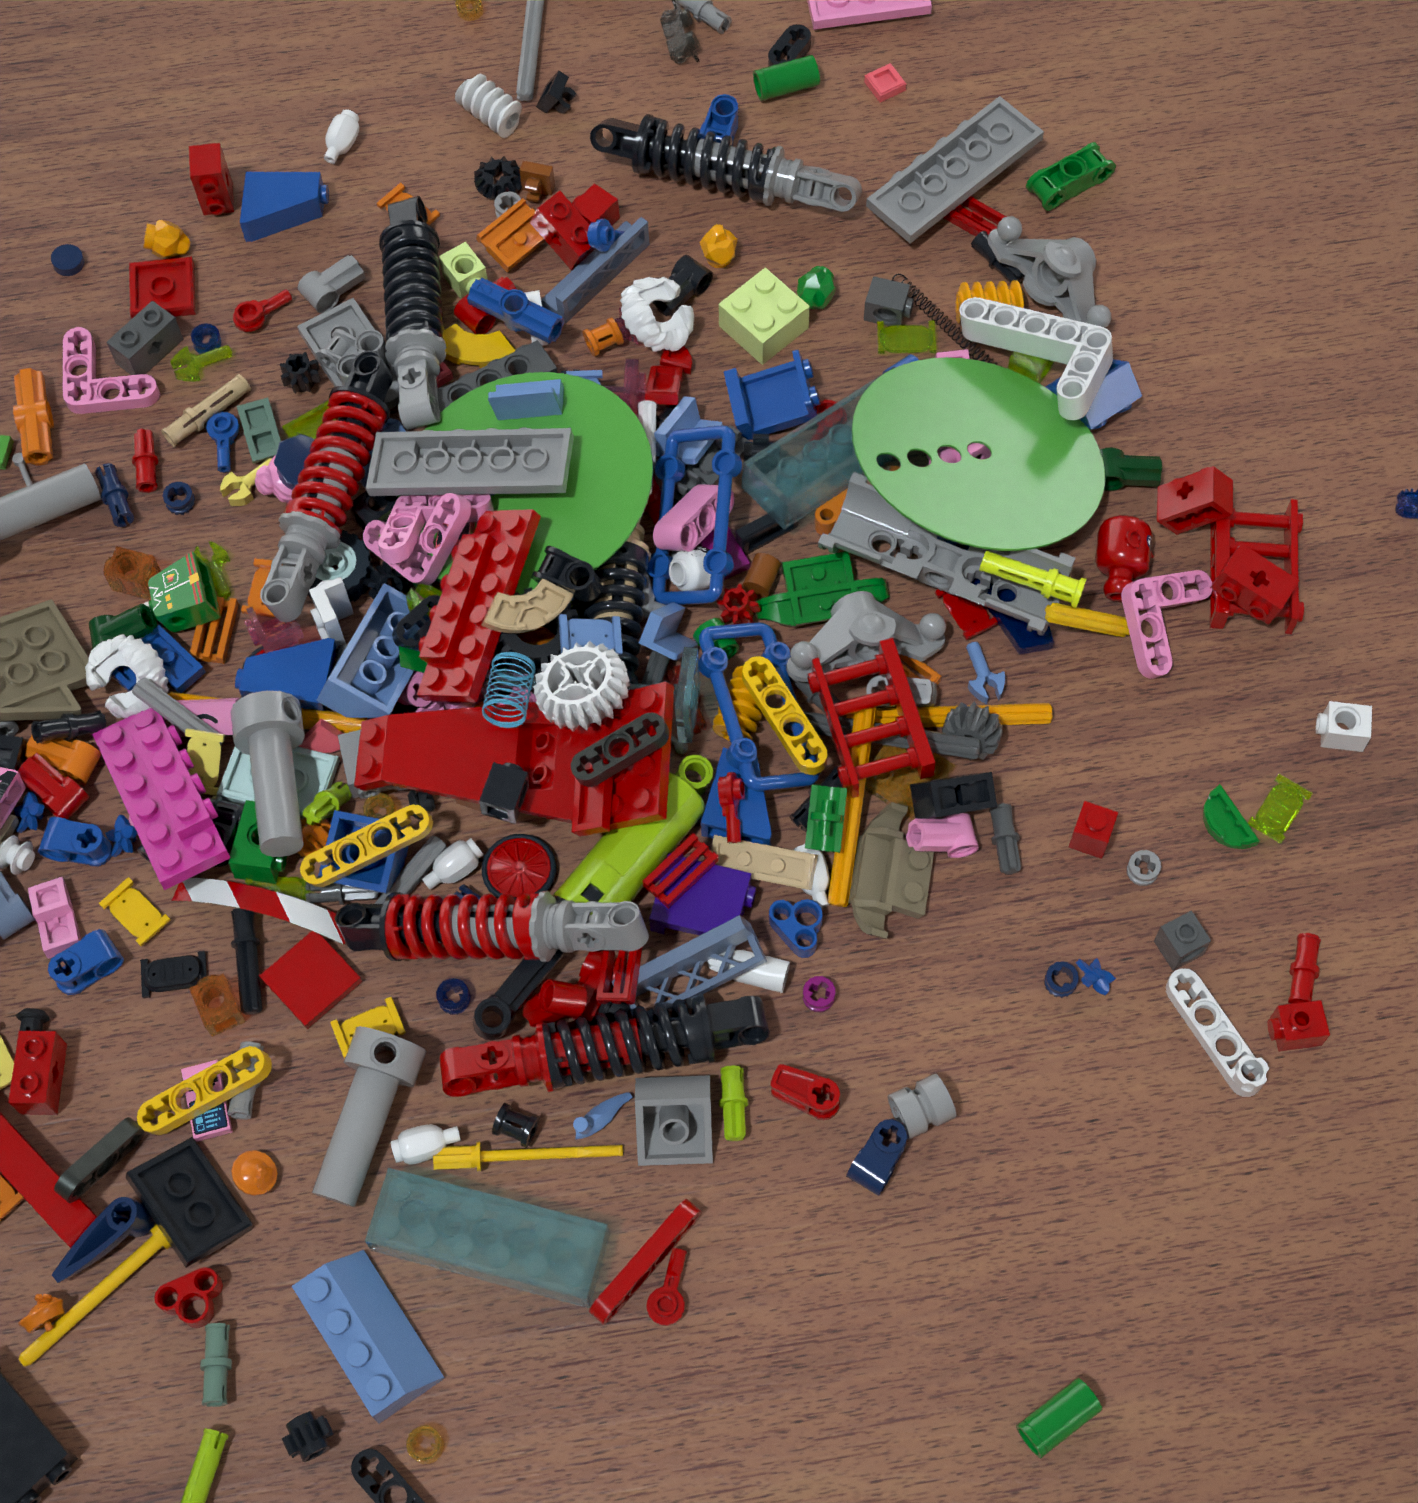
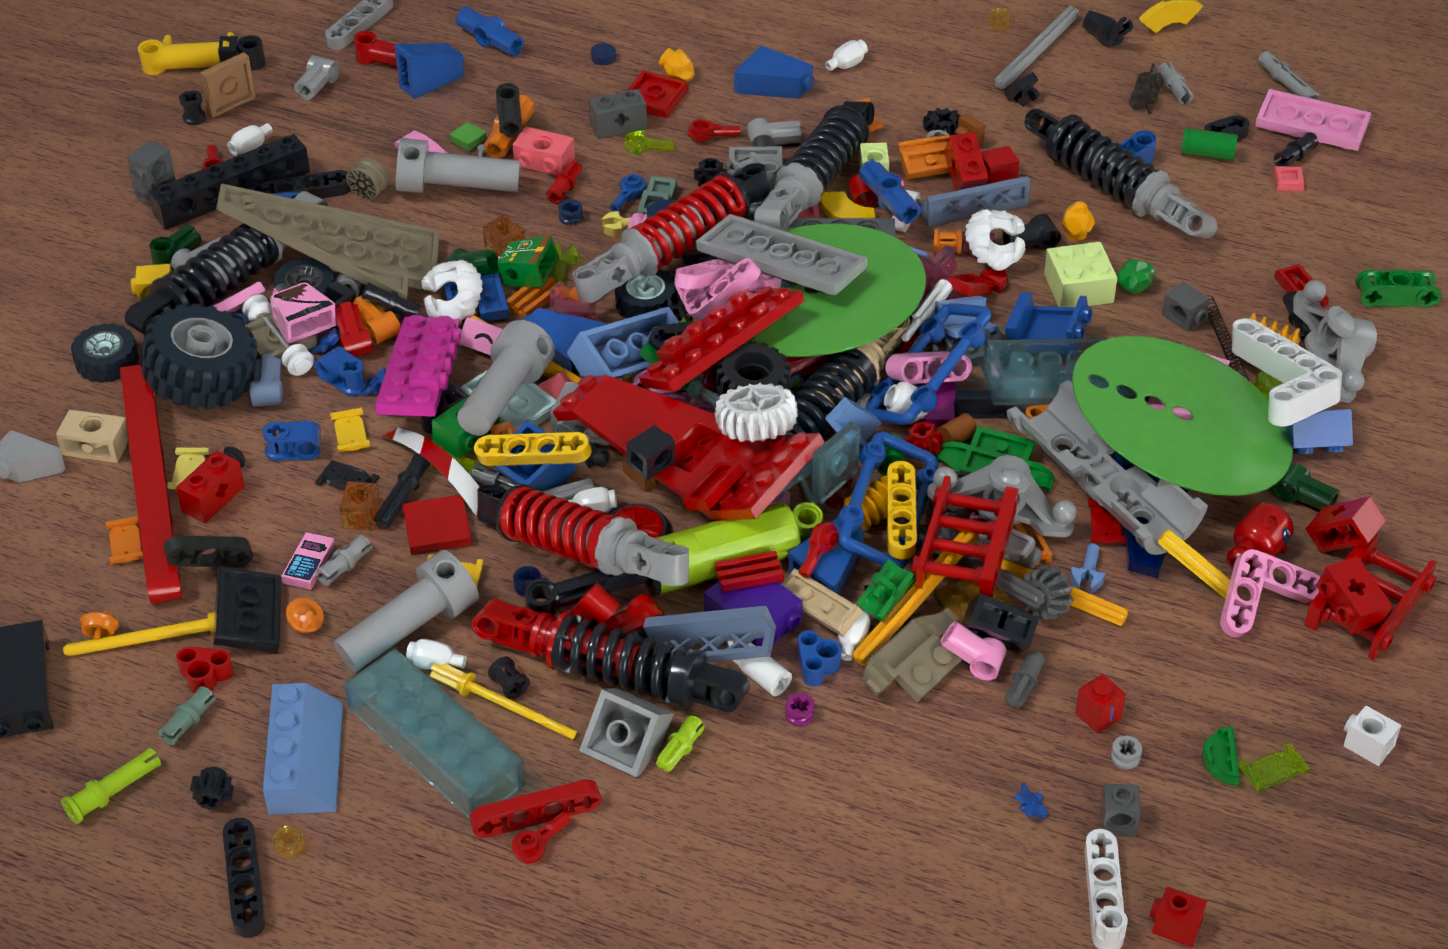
camera: 30 degrees right, 20 degrees down
bright pink slope [28,877,81,959] -> none
dark blue piece [52,1197,155,1283] -> none
bright pink beam [63,327,160,414] -> none
dark blue pin [95,463,135,527] -> none
light grey axle [132,678,223,746] -> none
yellow beam [137,1046,272,1135] -> none
tan pin [161,374,251,447] -> none
light yellow piece [185,728,225,795] -> none
red brick [189,143,234,215] -> none
clear blue bush [191,323,222,355] -> none
lime axle [302,781,352,826] -> none
white bracket [309,577,354,649] -> none
white piece [455,74,522,138] -> none
tan tile [481,579,574,633] -> none
medium azure piece [482,652,536,728] -> none
medium blue panel [488,379,564,420] -> none
black piece [531,546,602,602] -> none
medium blue piece [558,614,623,655] -> none
pearl dark grey beam [571,713,669,787] -> none
medium blue bar [573,1092,633,1140] -> none
blue plate [587,219,625,252] -> none
red tile [596,947,642,1004] -> none
red piece [770,1064,840,1121] -> none
dark blue piece [846,1119,907,1196] -> none
light grey plate [866,96,1044,243] -> none
clear neon green piece [877,321,936,354] -> none
light grey wheel [887,1073,956,1140] -> none
neon yellow pin [979,550,1087,608] -> none
dark blue bush [1044,961,1079,998] -> none
red pin [1288,933,1321,1004] -> none
none -> pearl dark grey piece [496,83,523,137]
none -> coral brick [513,126,575,175]
none -> black pin [1274,132,1319,166]

